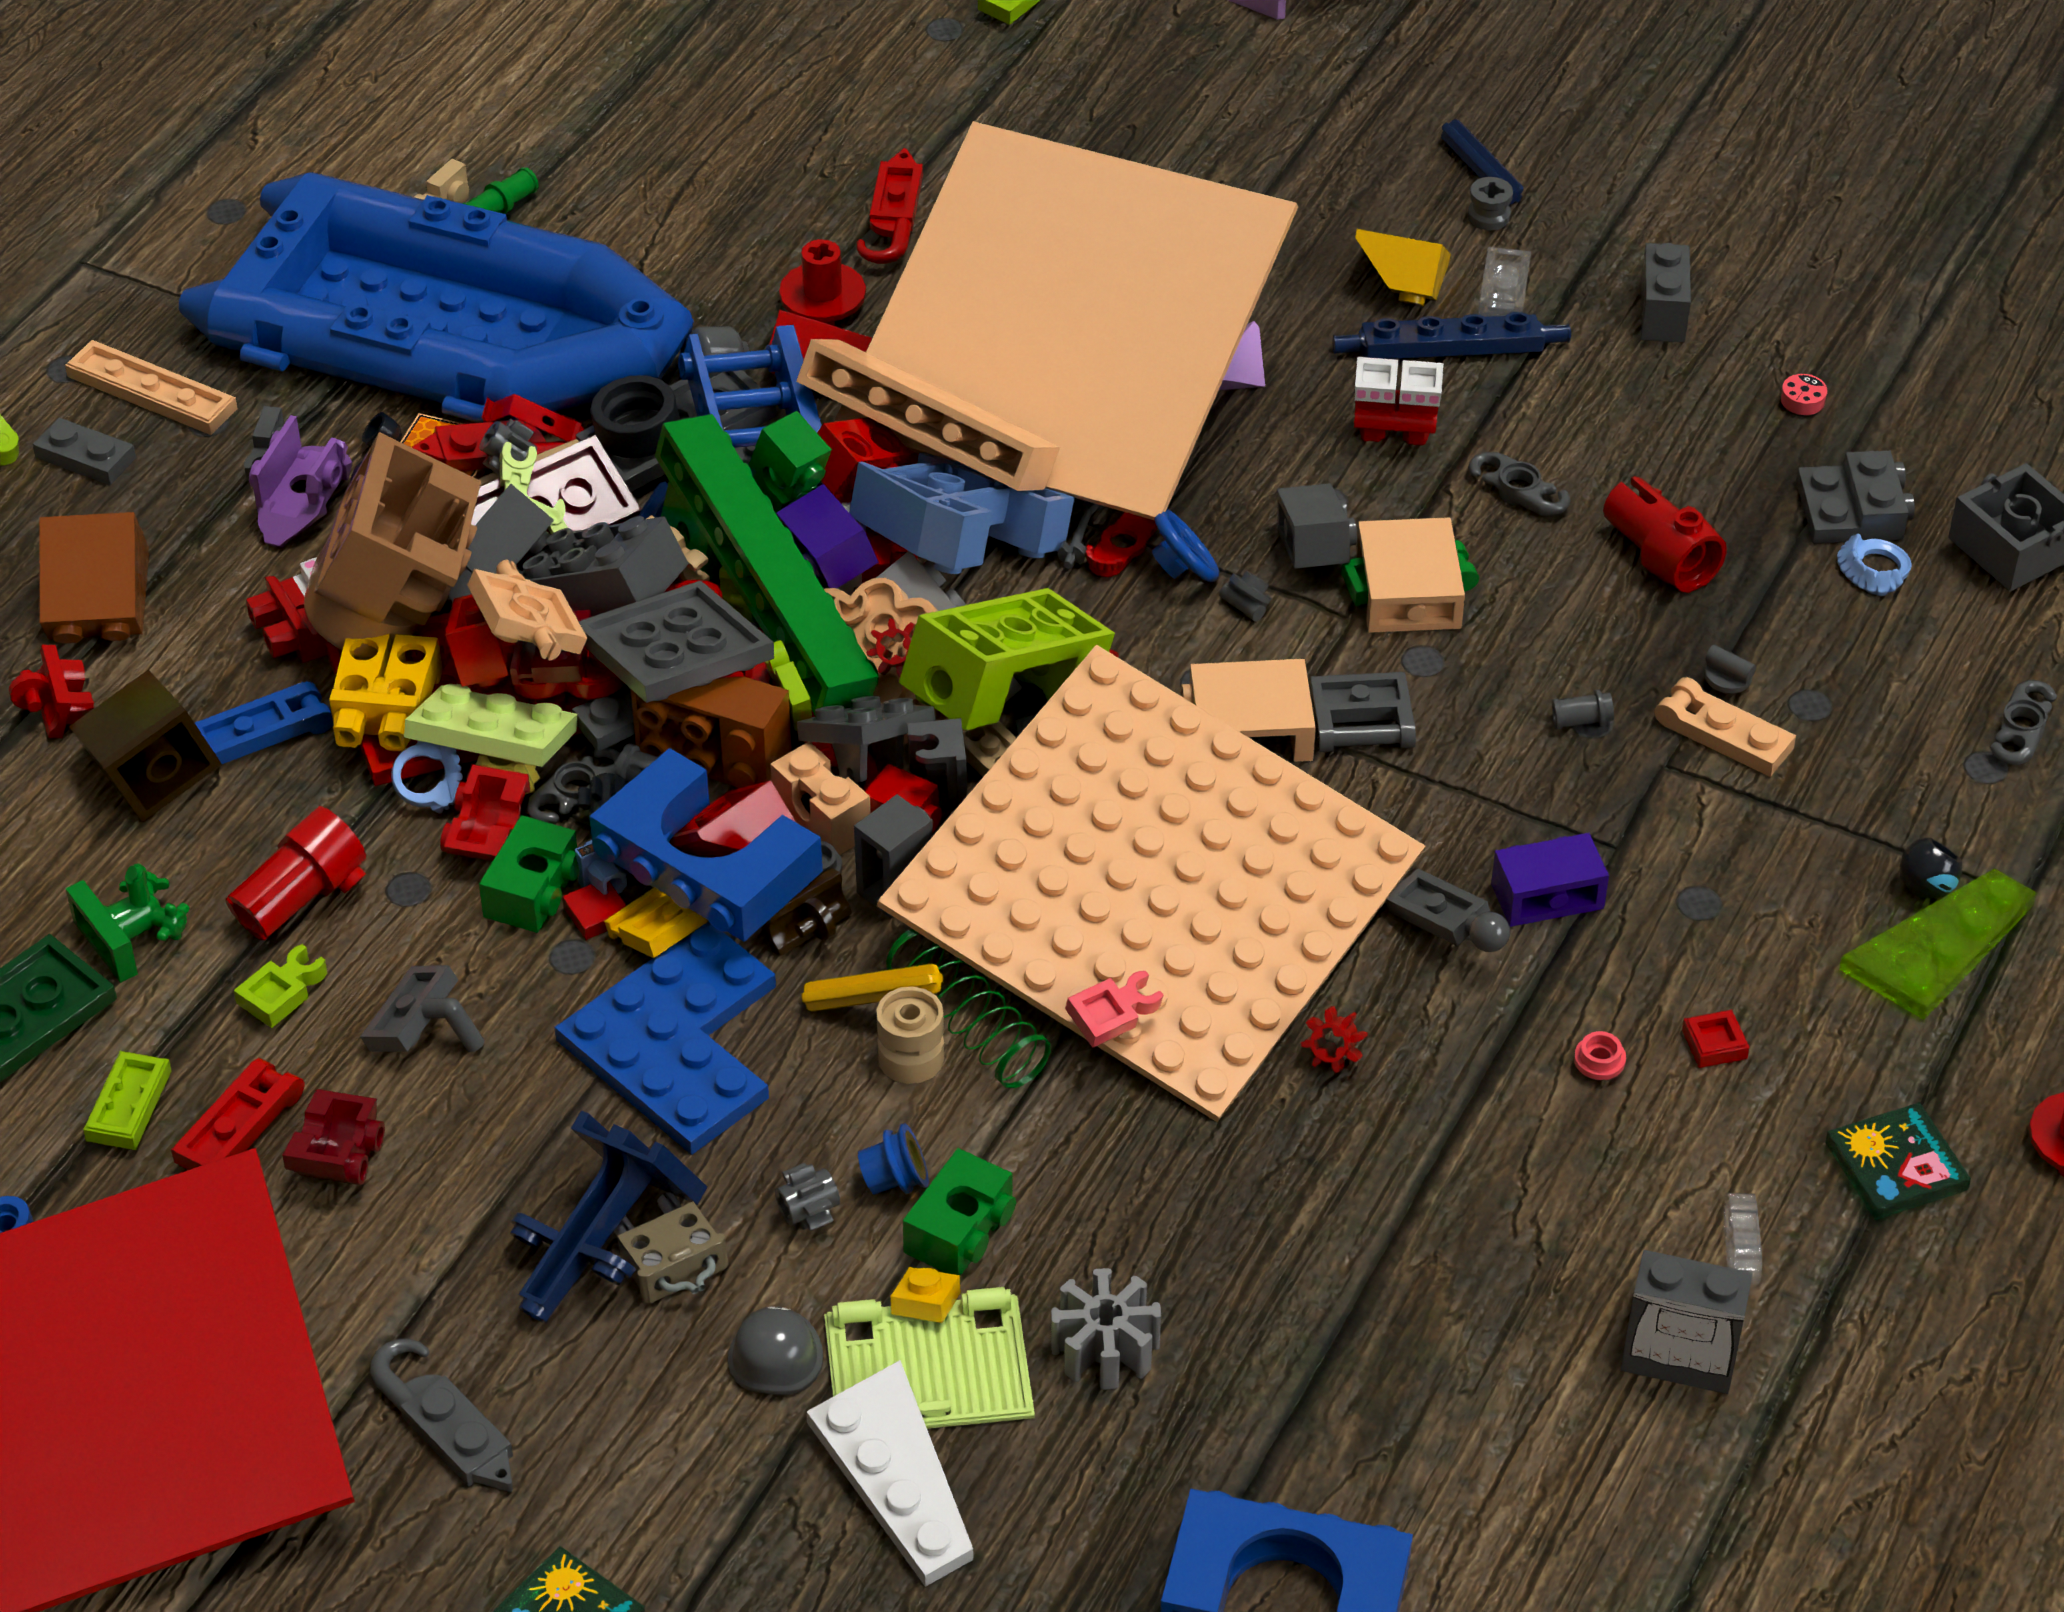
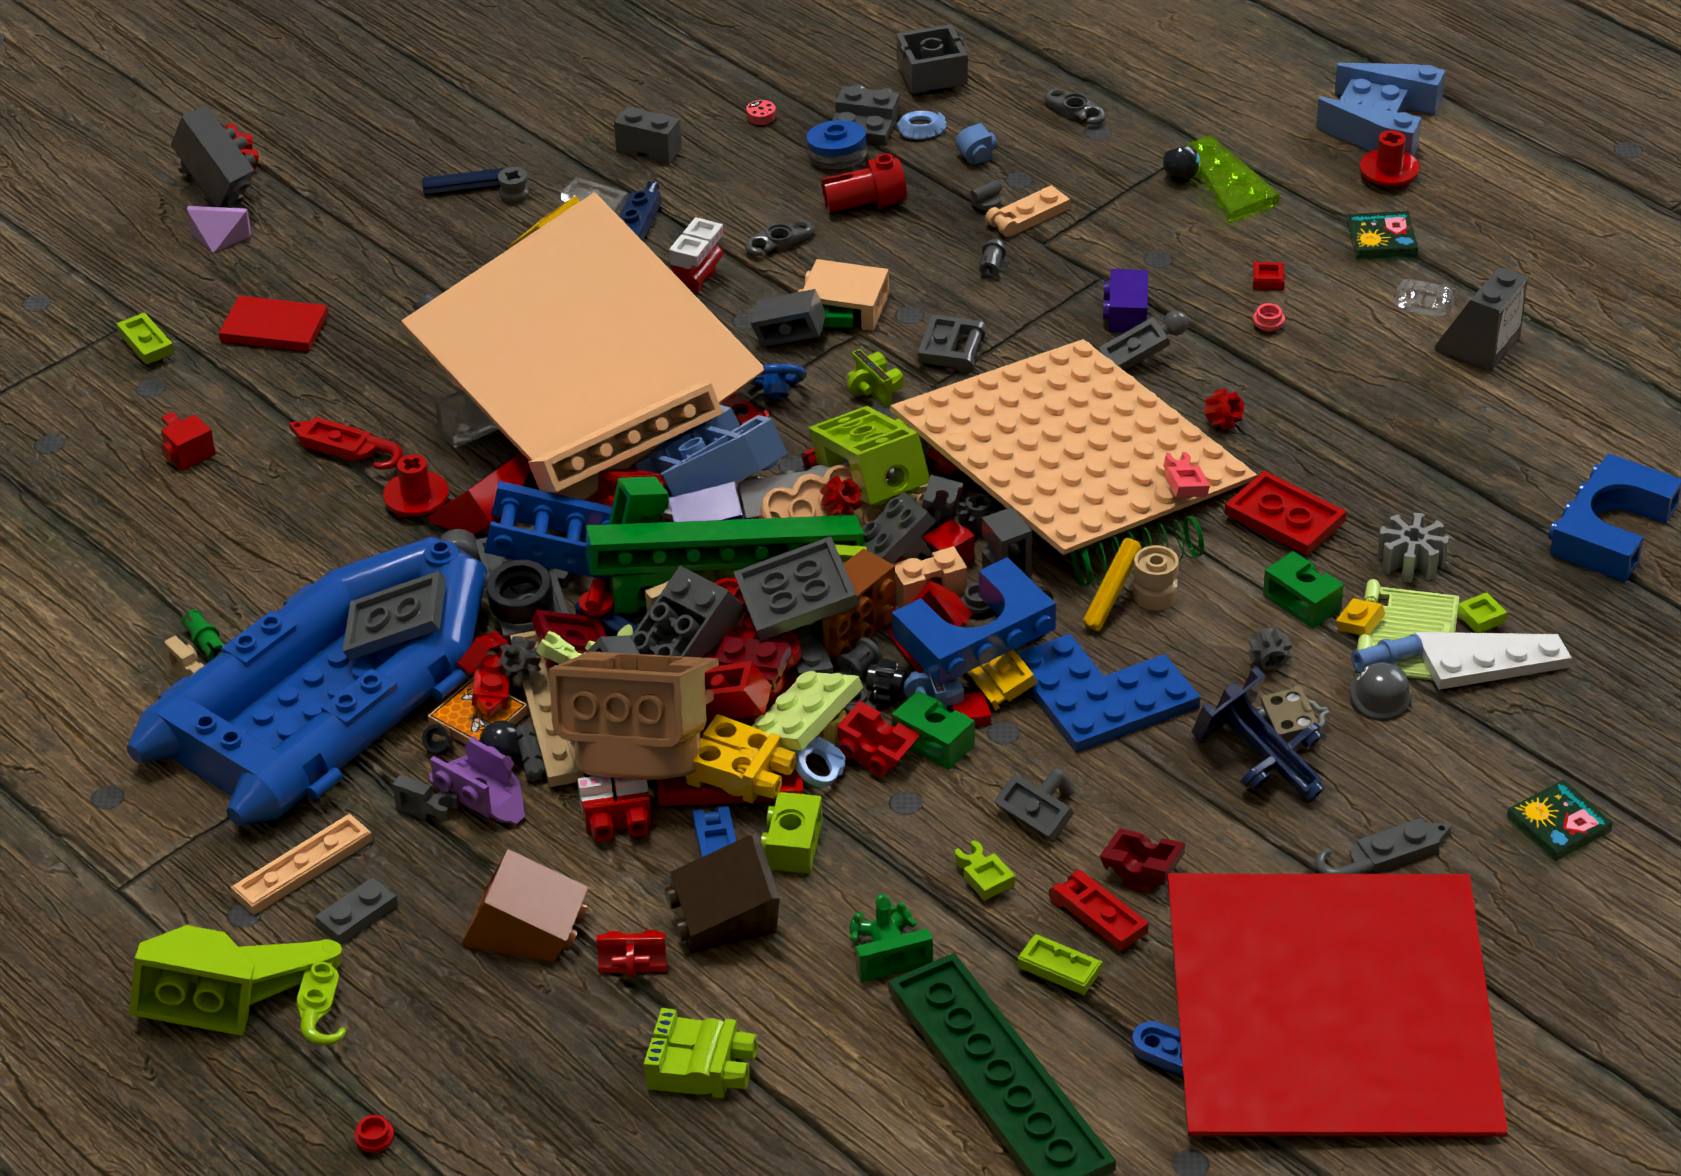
camera: 70 degrees left, 5 degrees down
red piece [225,806,366,941] -> none
light nougat plate [467,560,587,660] -> none
blue piece [858,1123,929,1195] -> none
light nougat panel [1181,659,1316,762] -> none
dark grey plate [1219,571,1272,622] -> none
none -> red brick [161,411,216,471]
none -> red tile [219,295,329,352]
none -> dark grey plate [342,571,446,660]
none -> red plate [579,578,613,617]
none -> lime brick [761,792,822,874]
none -> blue piece [807,120,867,169]
none -> lime hips [847,349,904,407]
none -> medium blue plate [955,123,997,164]
none -> red plate [1225,471,1347,556]
none -> medium blue pin [1351,634,1423,672]
none -> lime plate [1457,592,1507,633]

